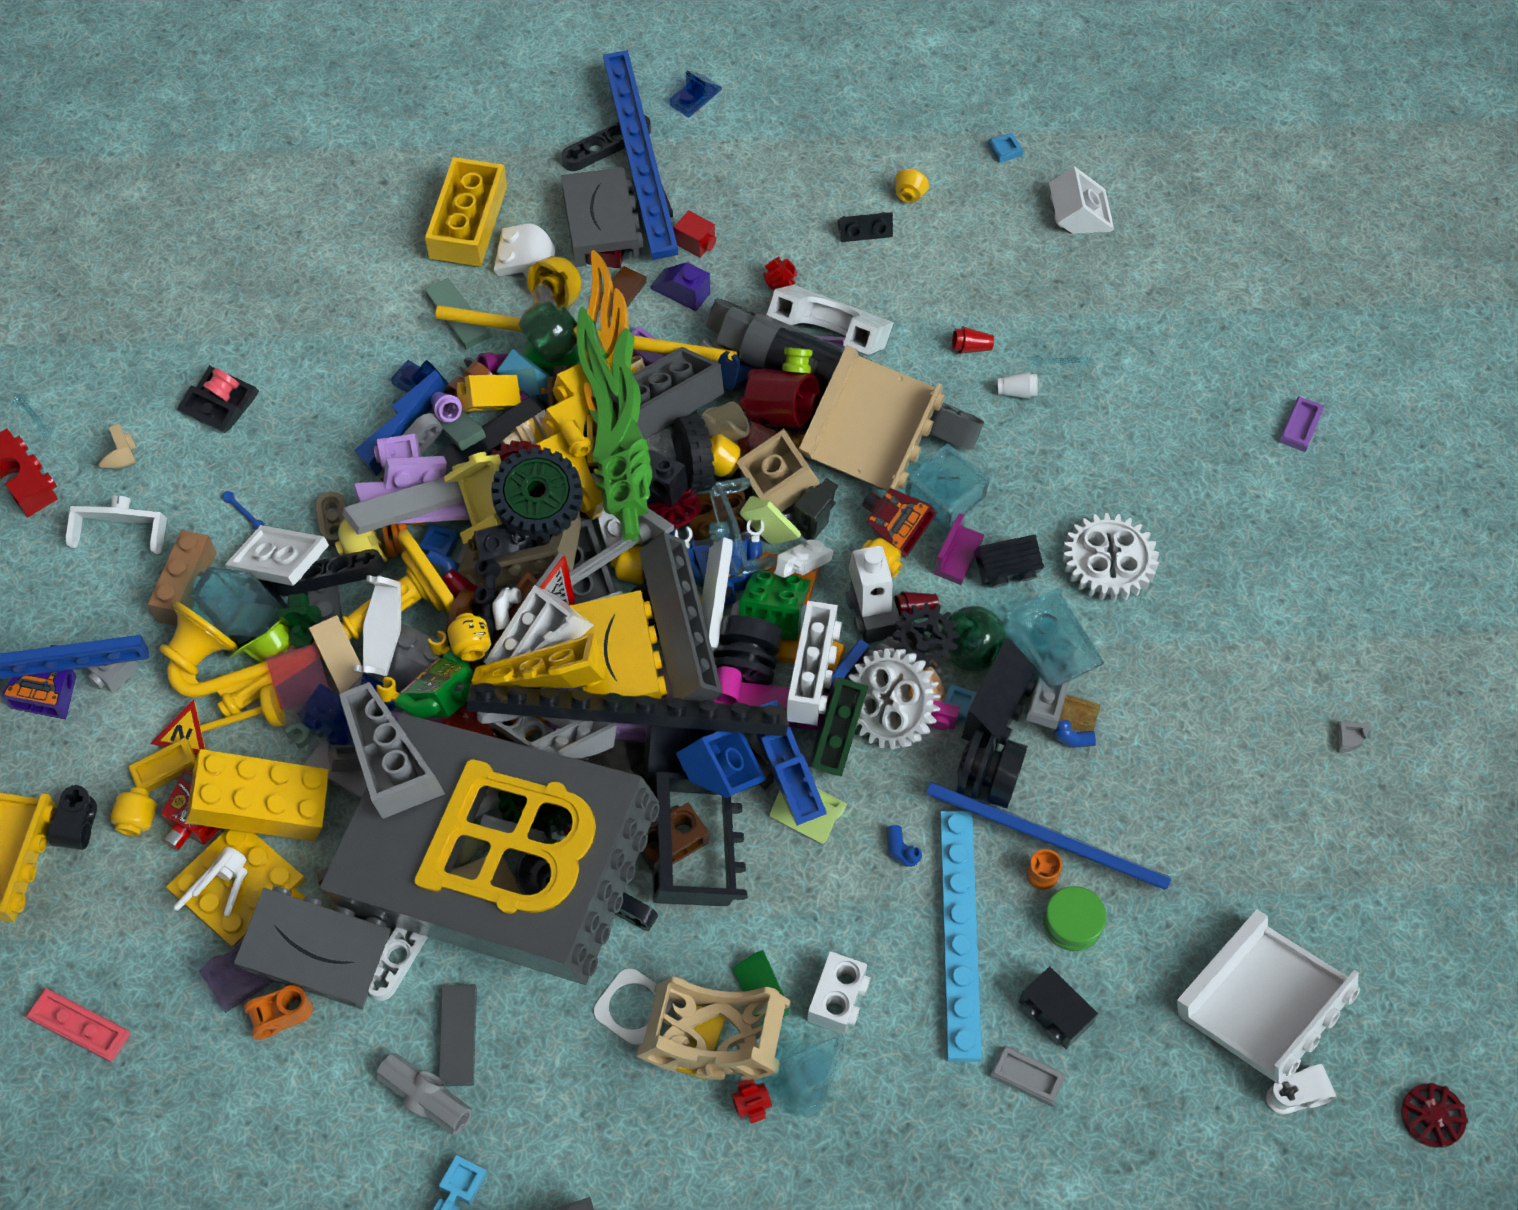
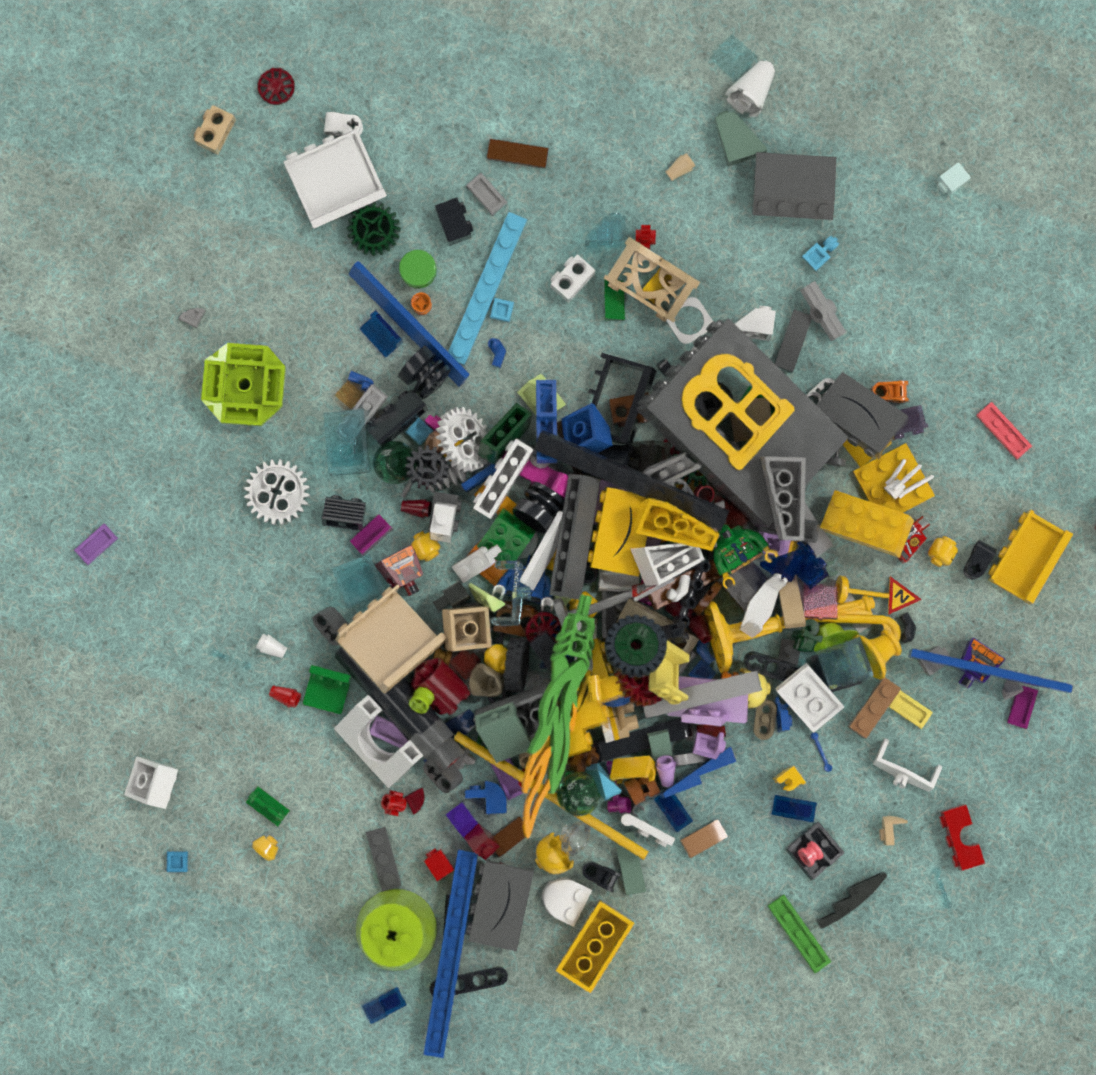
camera: 155 degrees left, 25 degrees up
yellow tile [128,737,196,792] -> none
yellow head [447,613,491,661] -> none
black hinge [837,212,893,242] -> none
none -> tan brick [194,105,236,155]
none -> lime piece [201,343,286,427]
none -> green hinge [246,786,290,827]
none -> green bracket [303,665,352,714]
none -> dark green gear [347,202,401,256]
none -> lime cone [356,889,437,971]
none -> clear blue panel [360,310,403,357]
none -> dark grey plate [366,827,402,891]
none -> dark red tile [405,787,425,815]
none -> dark red brick [464,823,500,861]
none -> blue brick [465,781,507,814]
none -> sand green panel [475,702,533,763]
none -> reddish brown tile [487,139,549,169]
none -> medium azure tile [490,298,514,322]
none -> black piece [581,861,622,893]
none -> white plate [621,813,675,847]
none -> medium nougat slope [680,819,728,858]
none -> white slope [735,306,776,341]
none -> bright green tile [768,894,832,973]
none -> clear blue slope [771,795,817,823]
none -> yellow hinge [772,765,806,791]
none -> blue plate [774,697,792,732]
none -> pearl dark grey slope [816,872,887,929]
none -> light yellow tile [889,690,933,729]
none -> black arm [899,612,916,643]

